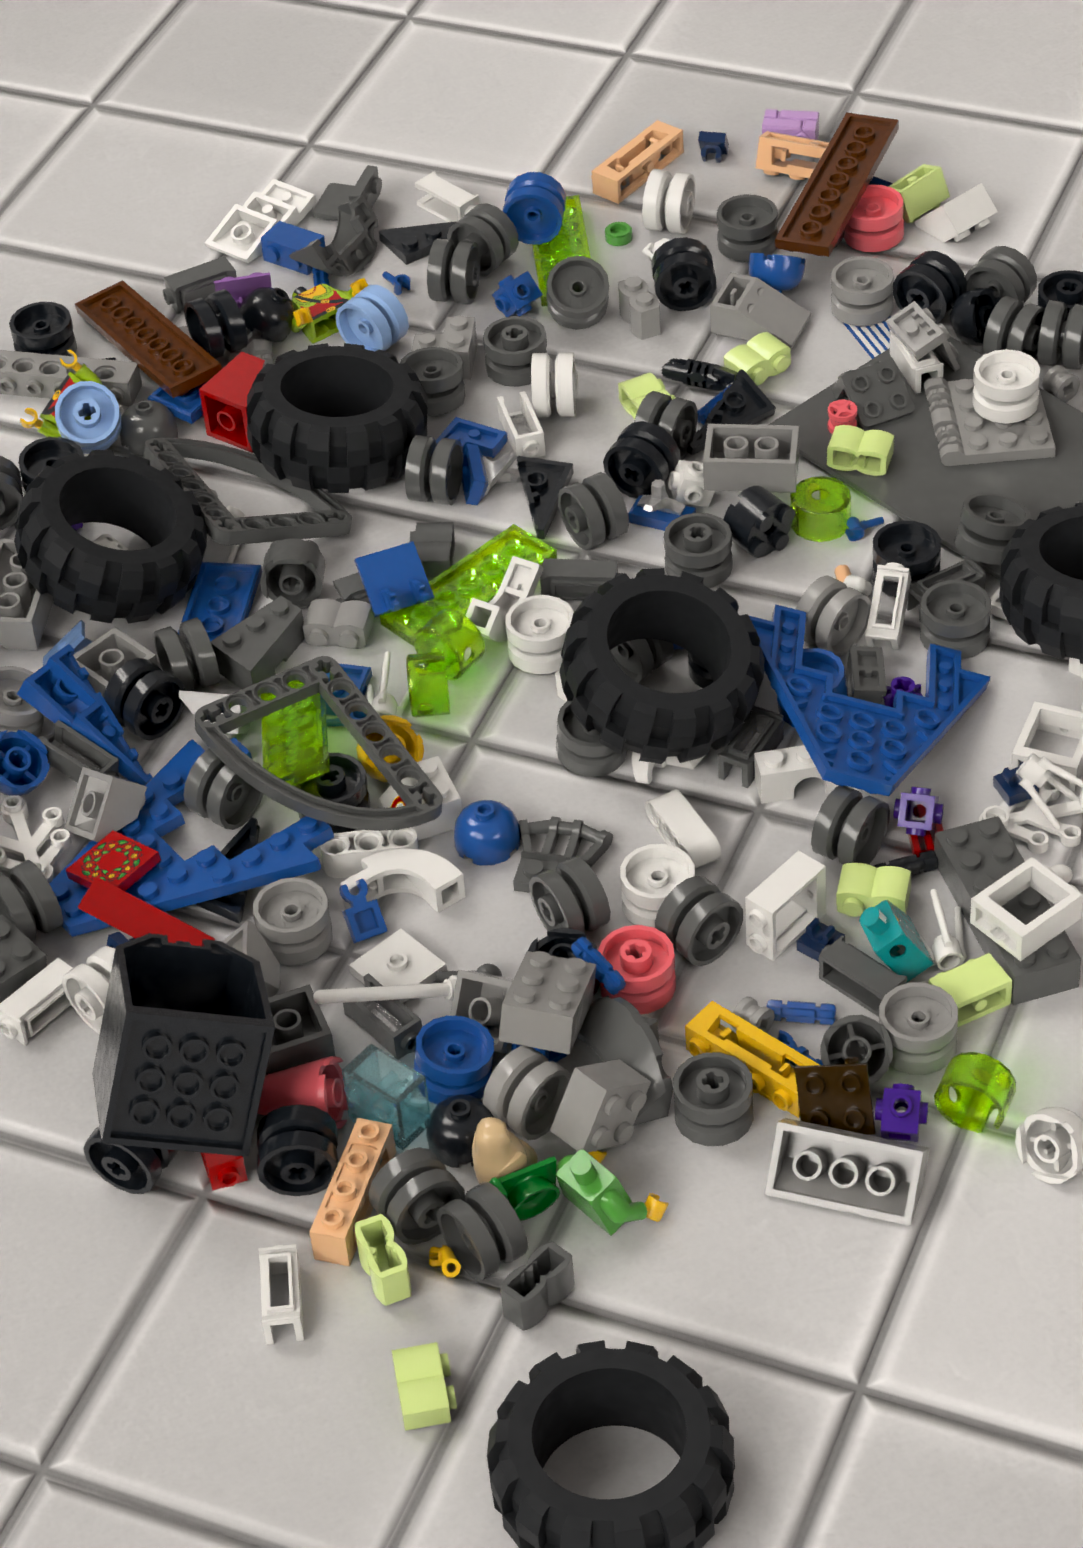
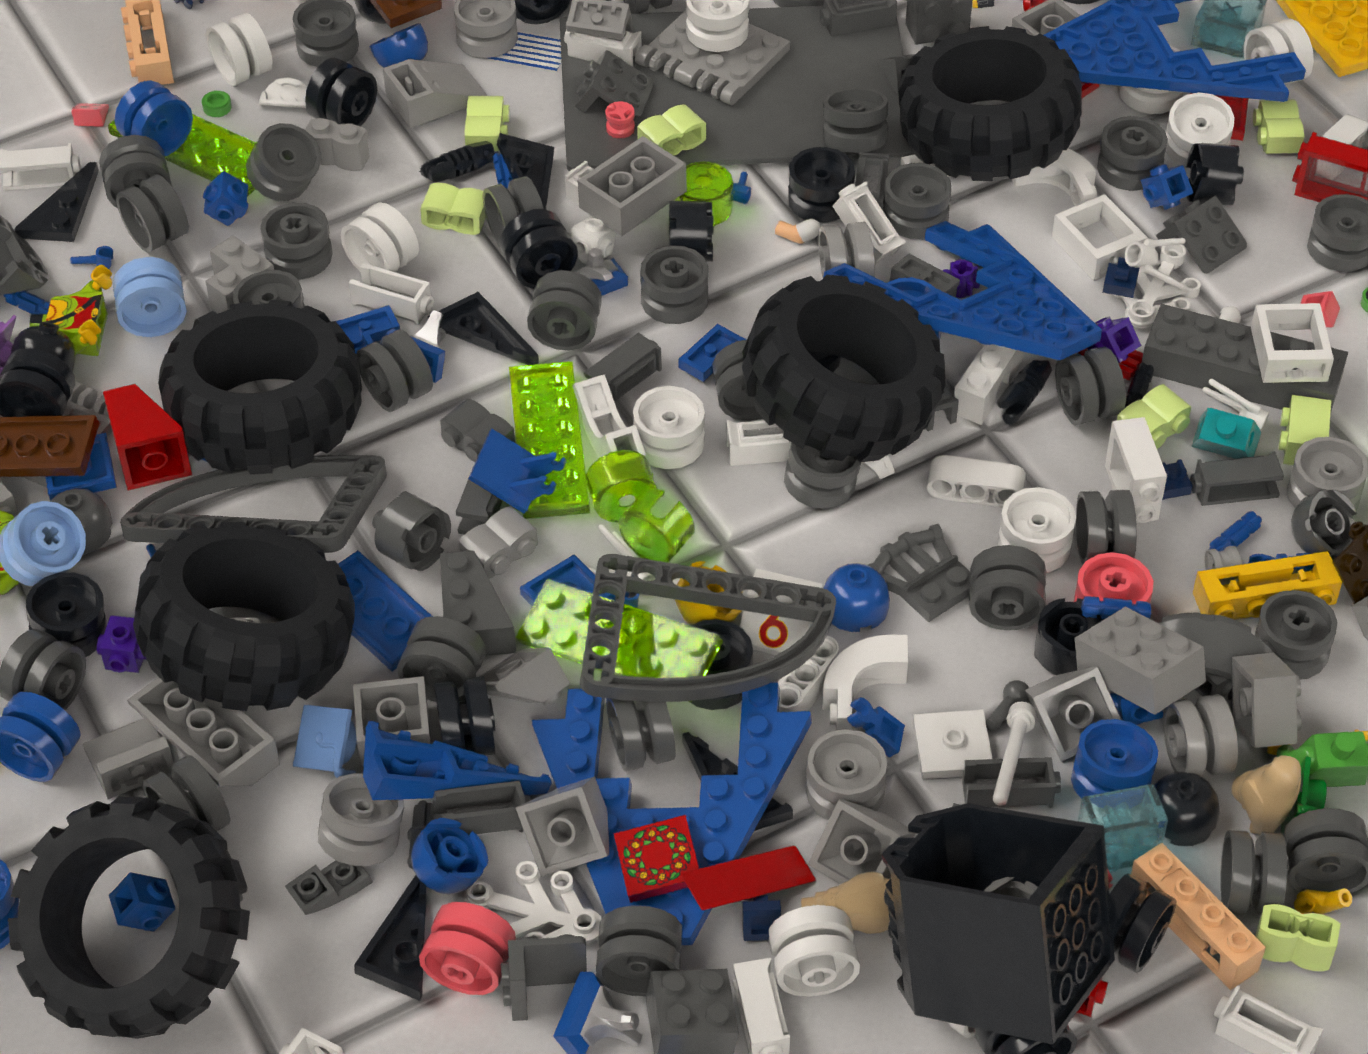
camera: 55 degrees left, 5 degrees up
none -> black hinge [997,360,1052,426]

